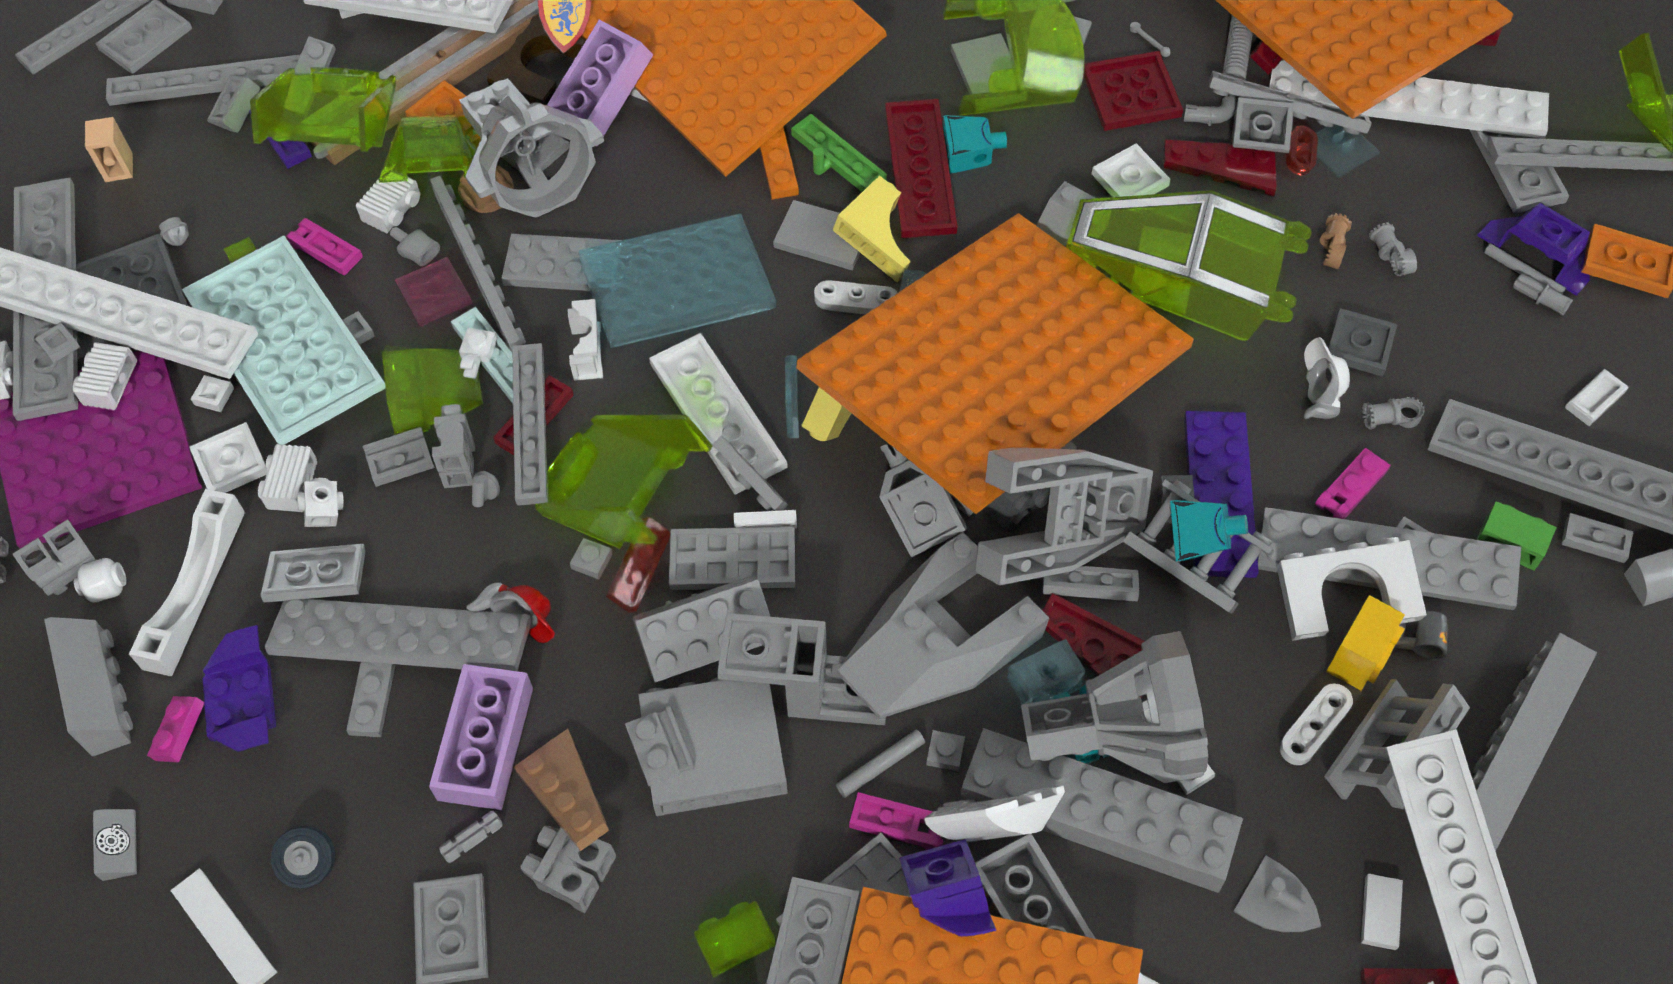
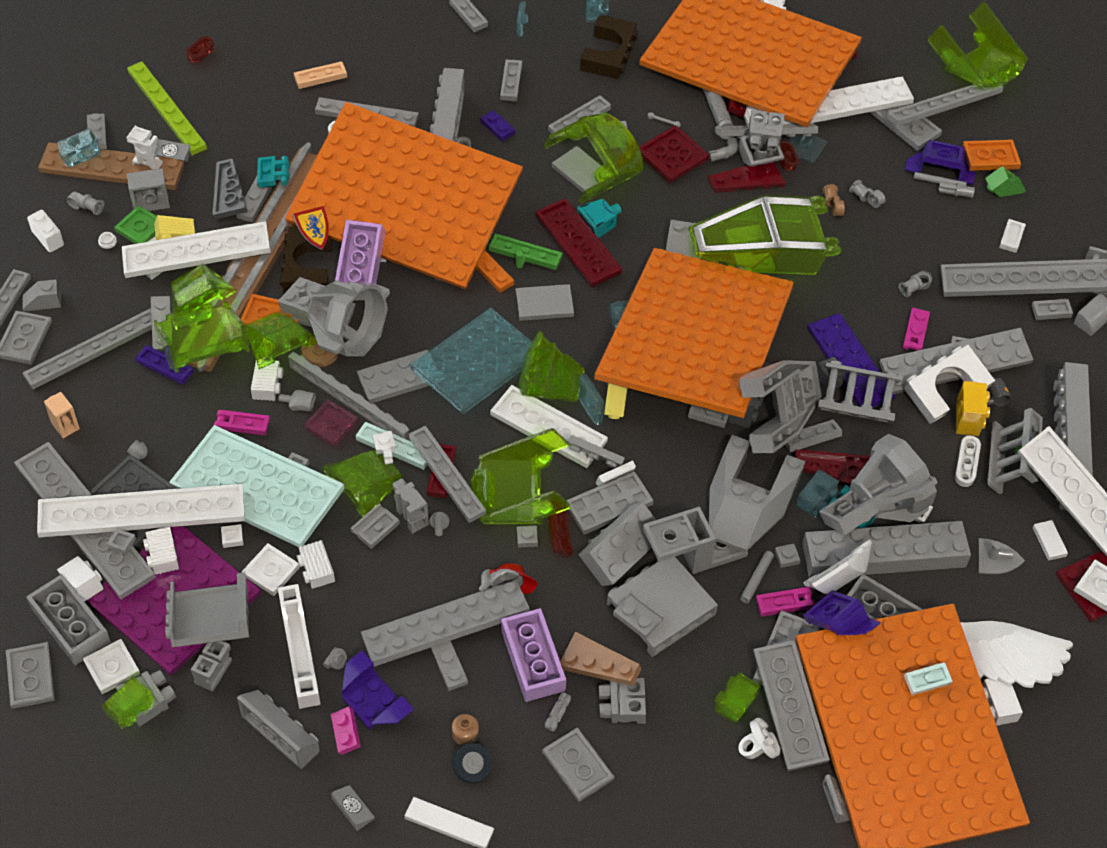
camera: 30 degrees left, 5 degrees down
white head [74,558,126,603] -> none
light grey slope [207,75,260,133] -> none
clear neon green tile [224,237,257,263] -> none
light grey tile [261,544,366,603] -> none
white brick [298,478,343,527] -> none
white piece [568,299,603,381] -> none
white plate [814,280,898,314] -> none
light yellow arch [833,176,911,283] -> none
light grey plate [879,443,967,557] -> none
white plate [1092,143,1170,210] -> none
teal torso [1170,500,1248,561] -> none
hair [1304,337,1350,419] -> none
dark grey plate [1328,308,1397,377] -> none
bright green brick [1477,501,1556,571] -> none
none -> light grey panel [165,573,249,647]
none -> clear neon green wedge [171,263,237,328]
none -> light grey plate [323,647,347,669]
none -> medium nougat head [451,714,479,746]
none -> clear neon green wedge [518,331,585,402]
none -> light grey hips [748,110,785,152]
none -> bright green slope [986,166,1026,197]

